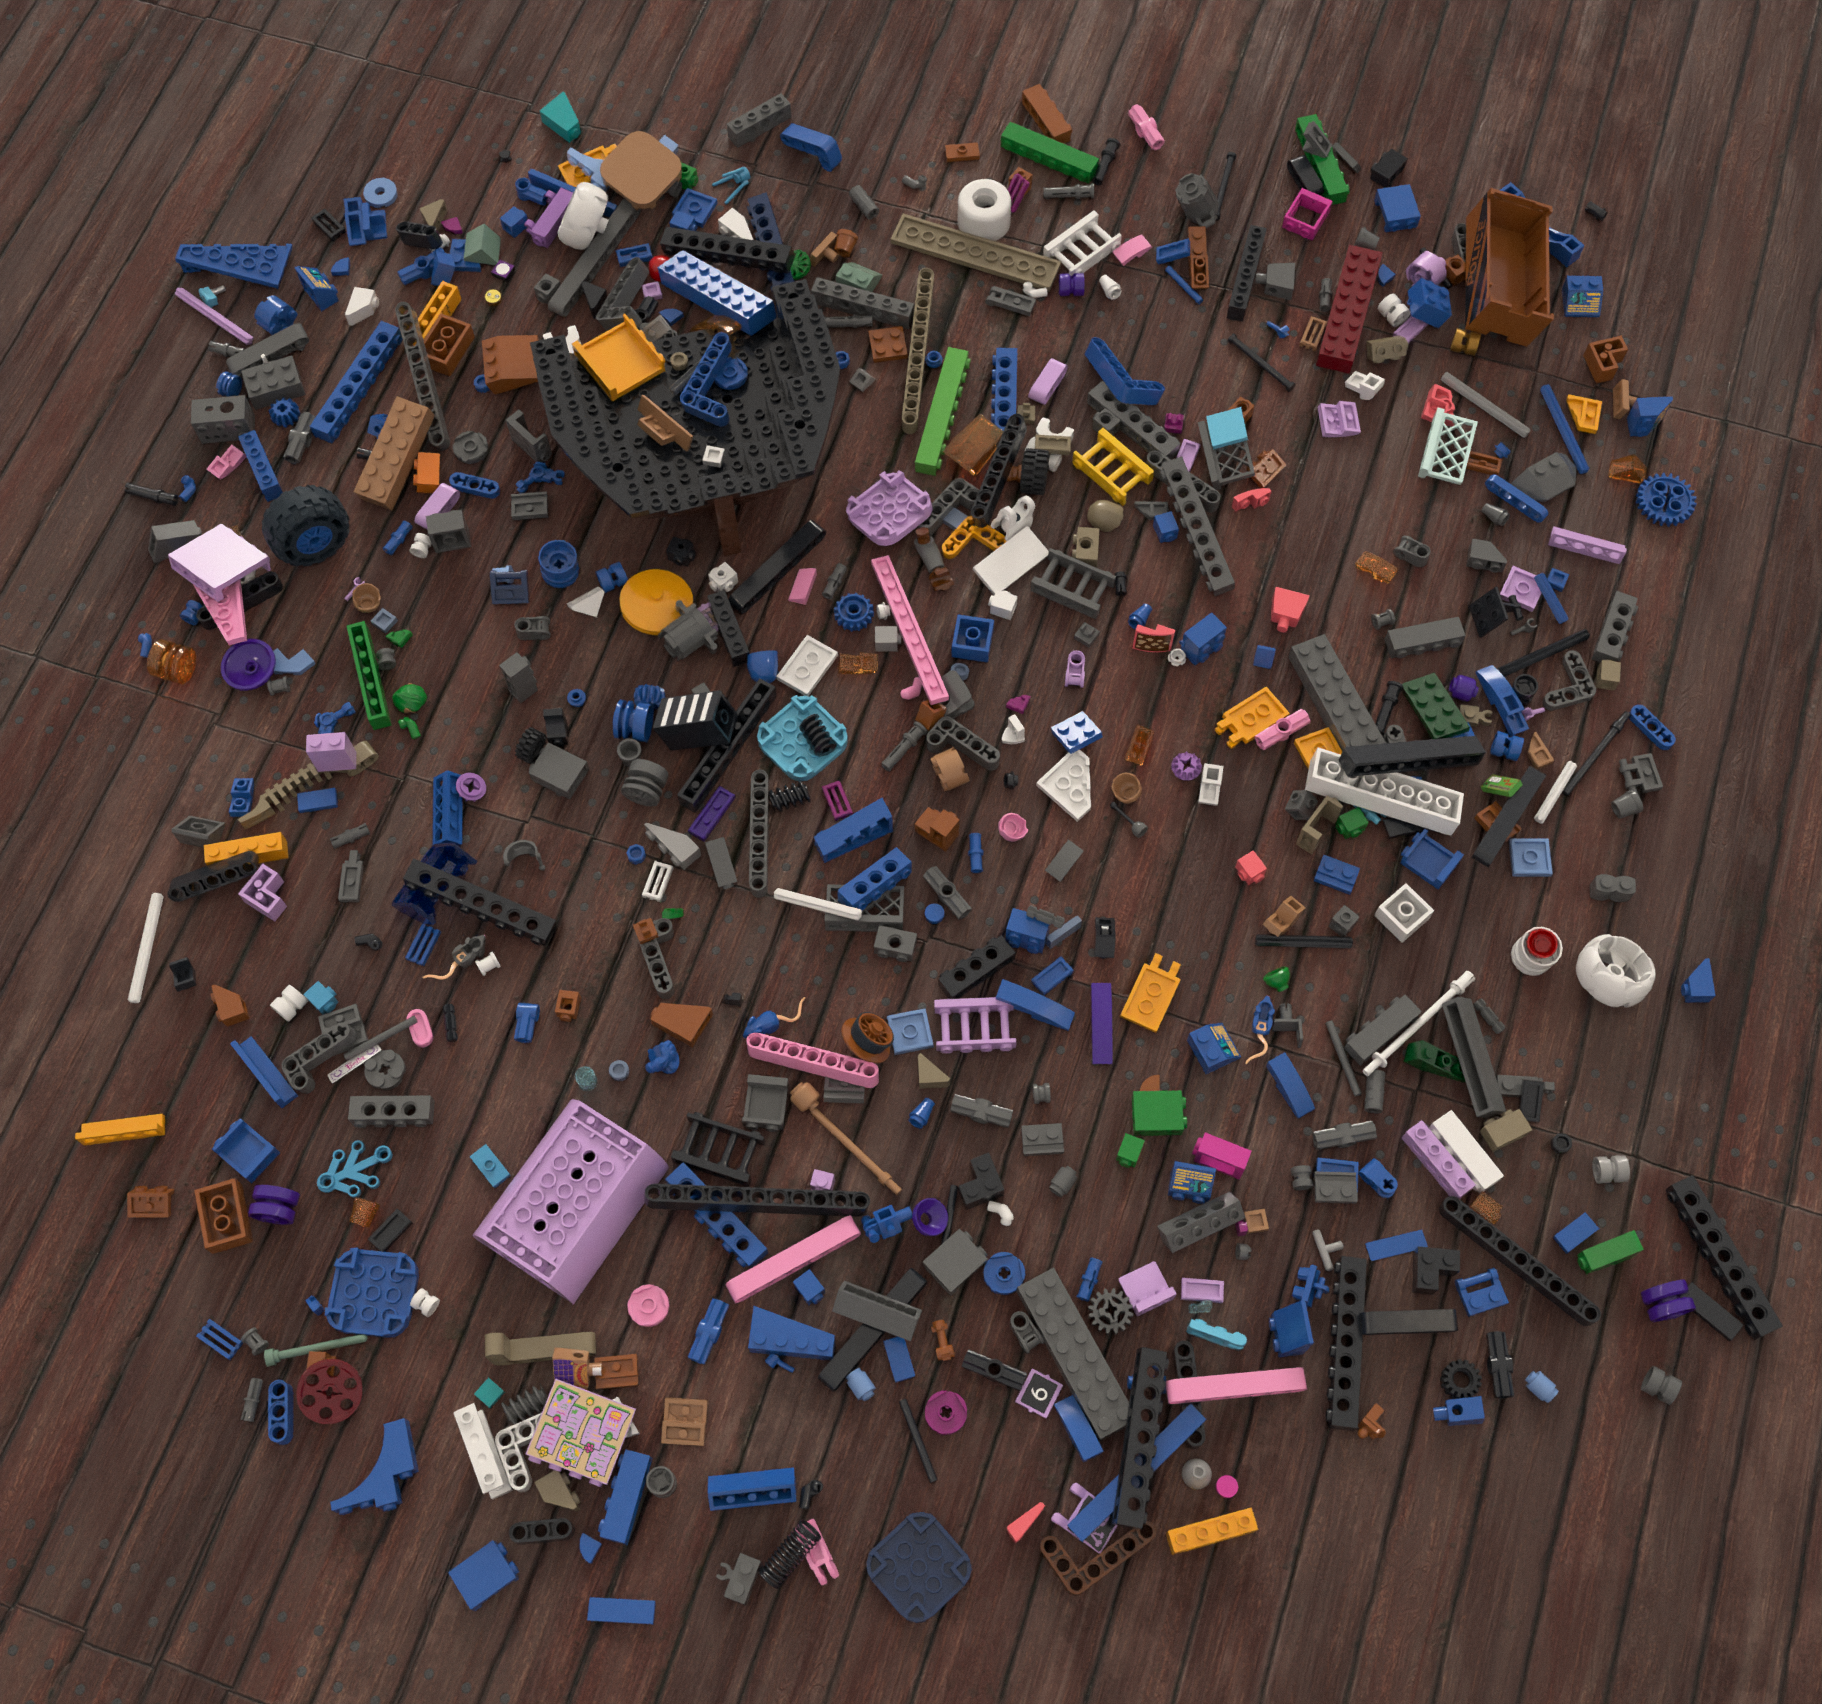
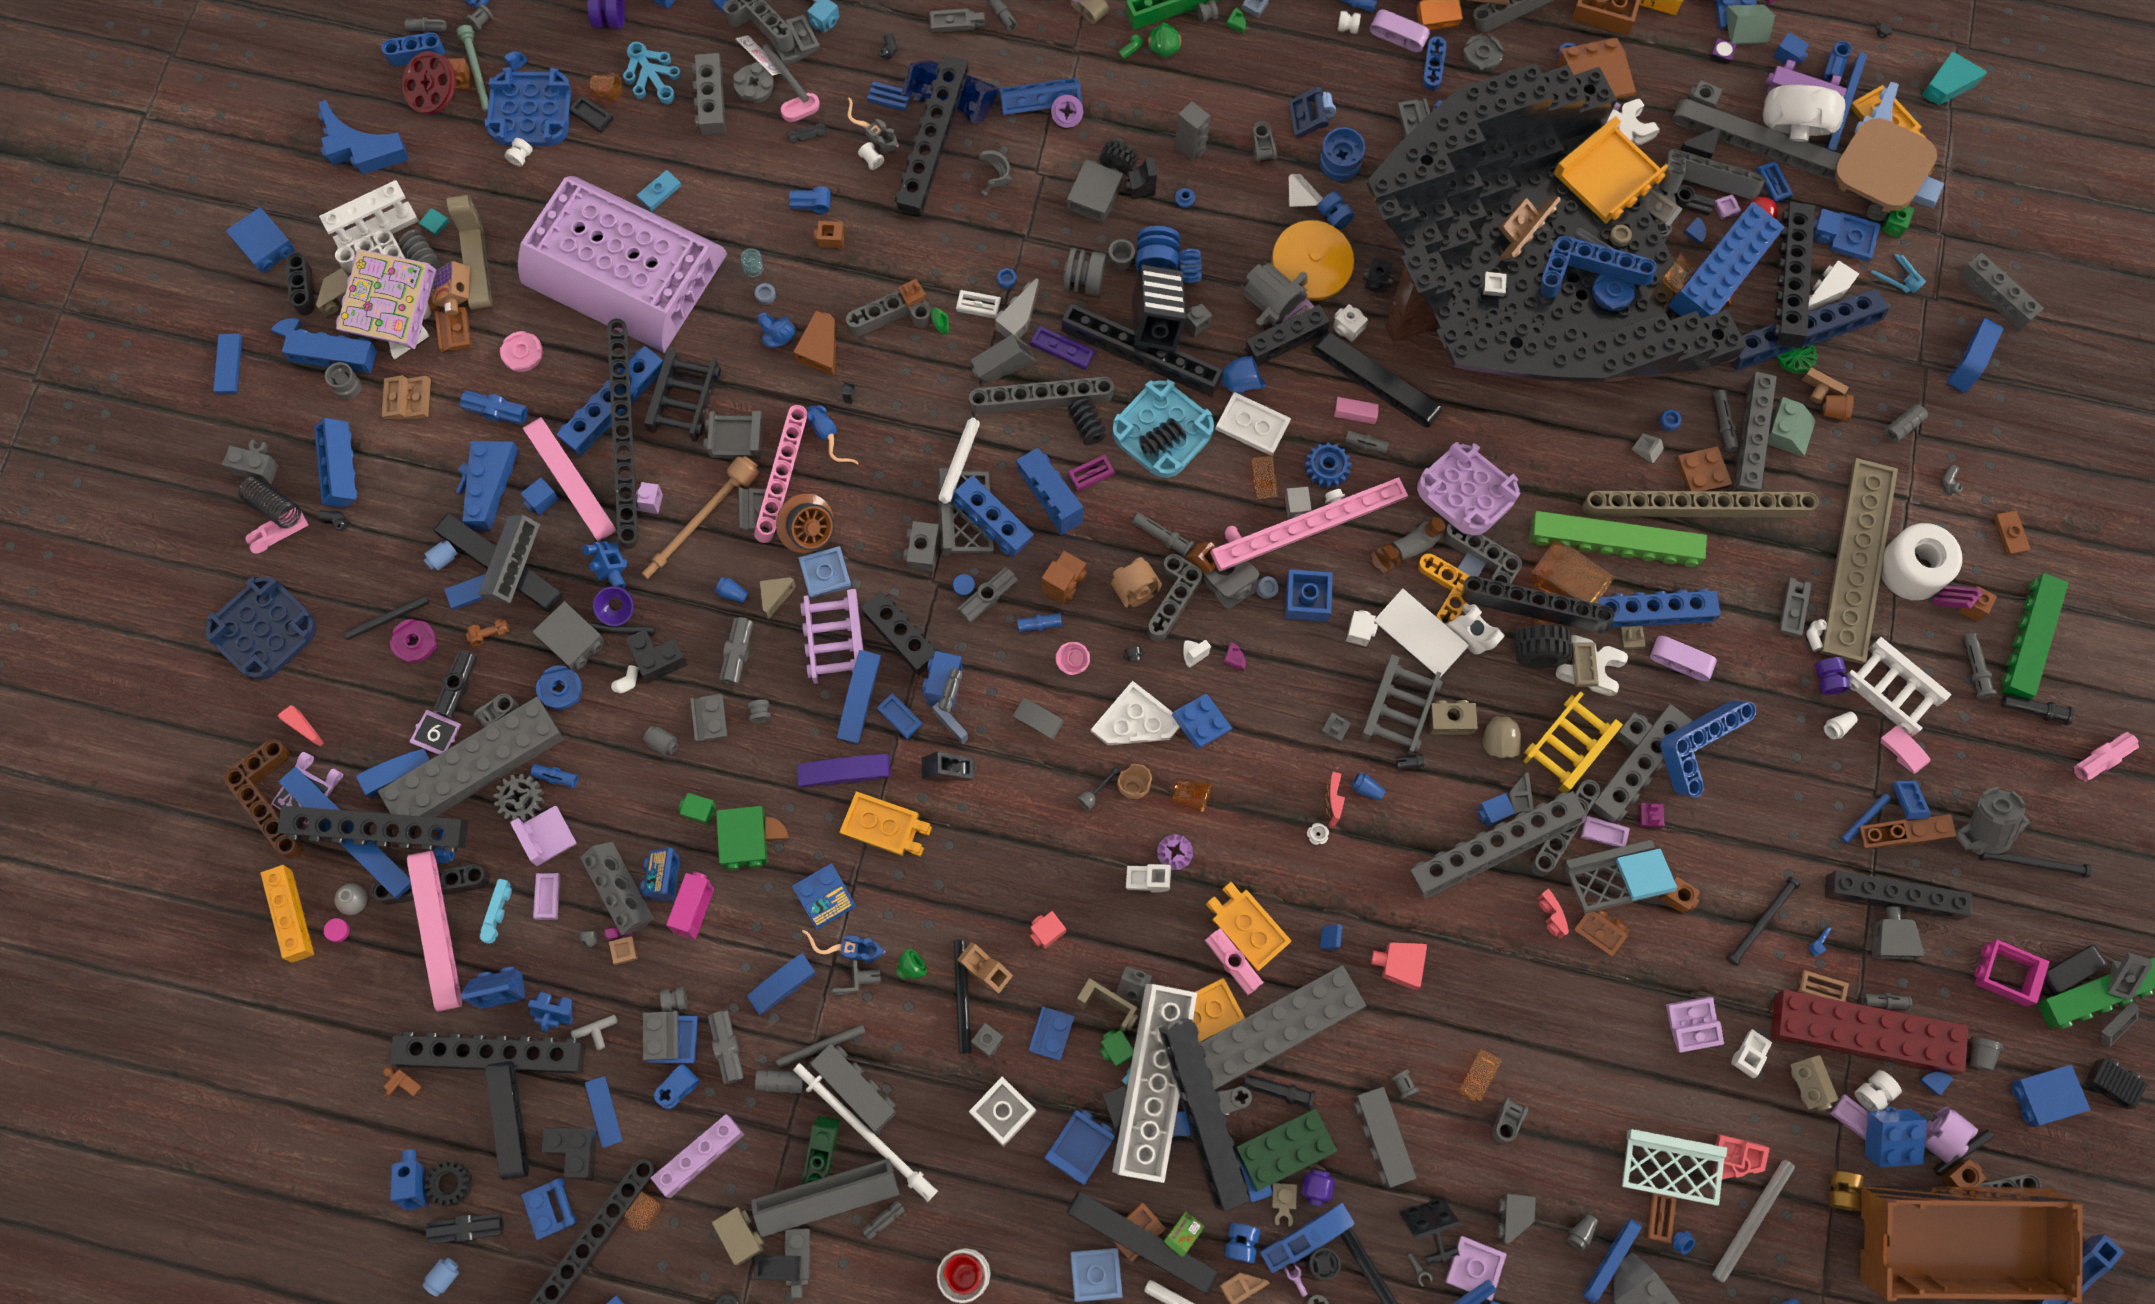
camera: 80 degrees right, 5 degrees up
dark grey brick [426,510,471,553] -> none
tile [484,289,502,307] -> none
blue plate [925,351,943,368] -> none
dark orange brick [1022,84,1072,144] -> none
lavender piece [1065,651,1085,688] -> none
blue brick [1179,612,1227,666] -> none
clear light blue tile [1188,1300,1212,1313] -> none
white brick [1429,1110,1504,1194] -> none

